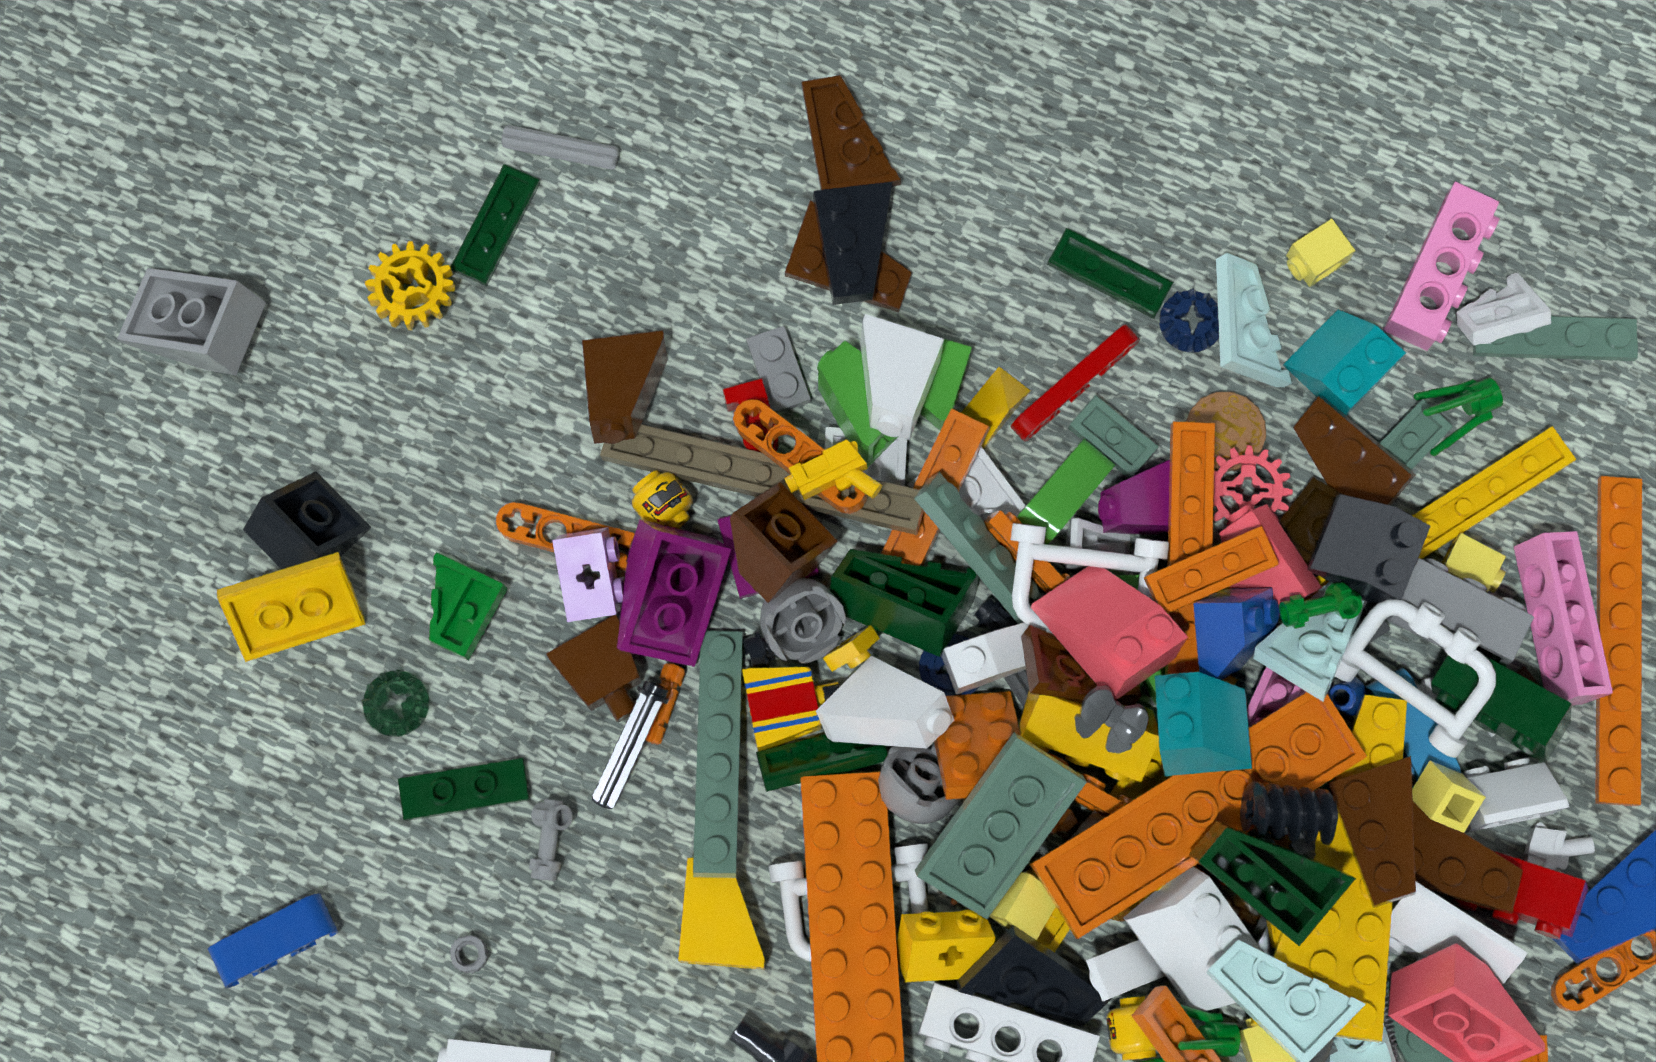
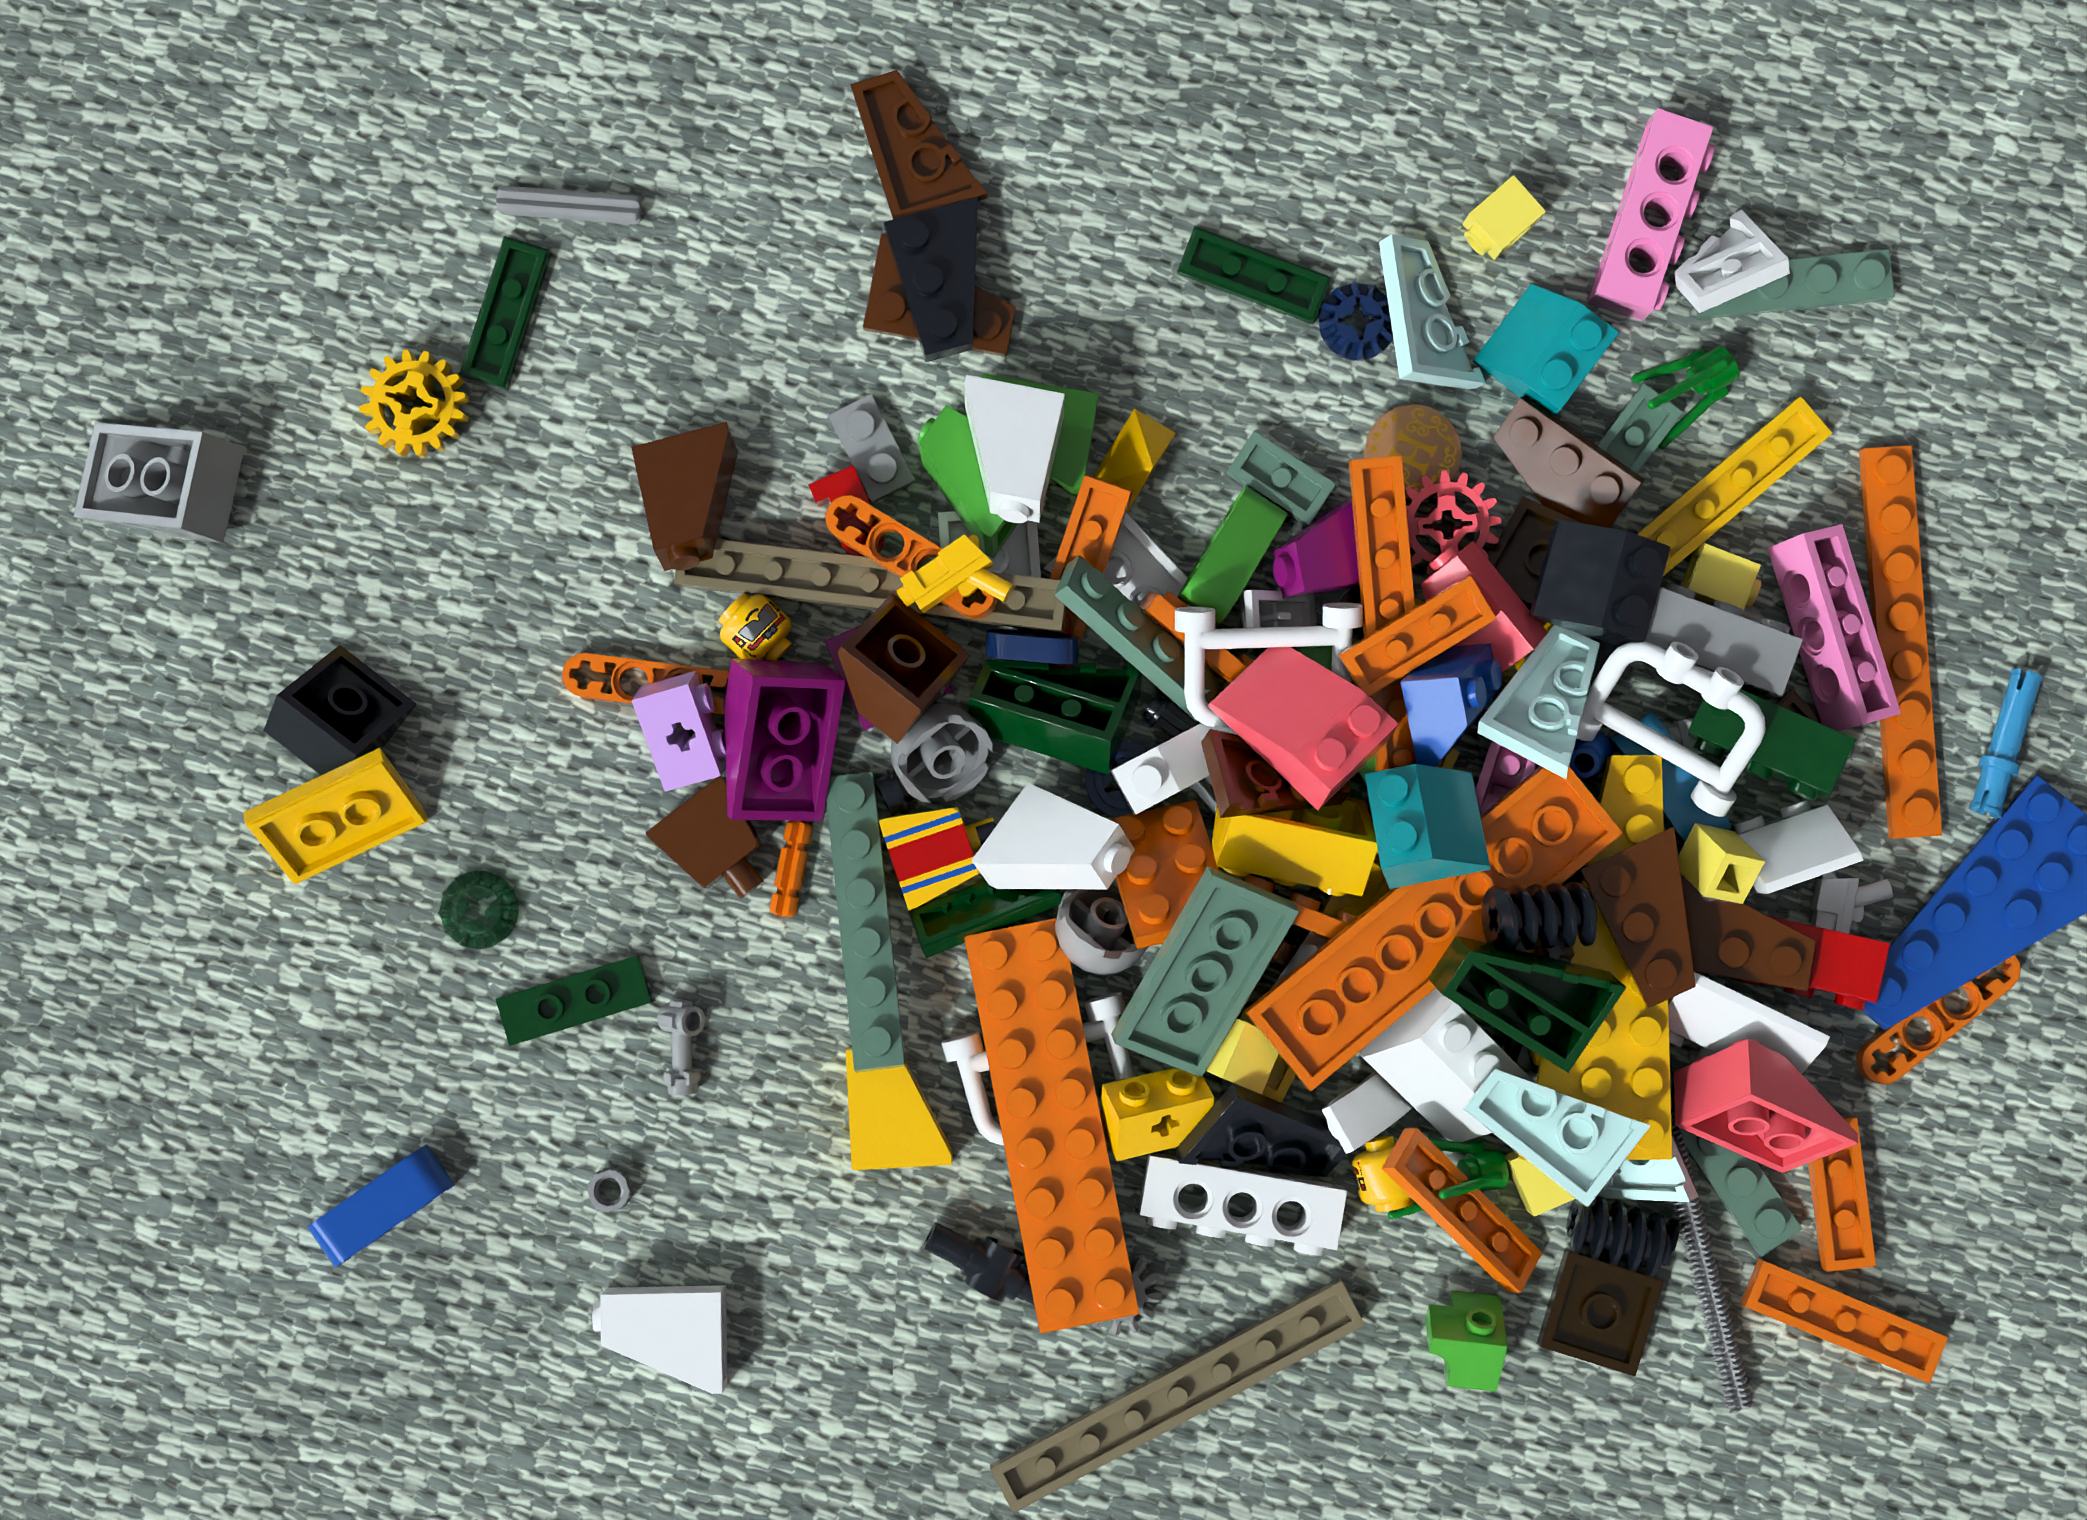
camera: 10 degrees left, 10 degrees up
green wing [429,552,508,661] -> none
axle [592,680,669,809] -> none
yellow plate [823,625,880,672] -> none
red beam [1010,324,1140,442] -> none
dark grey piece [1074,686,1149,754] -> none
green bar [1279,582,1362,629] -> none
none -> dark blue beam [985,629,1080,664]

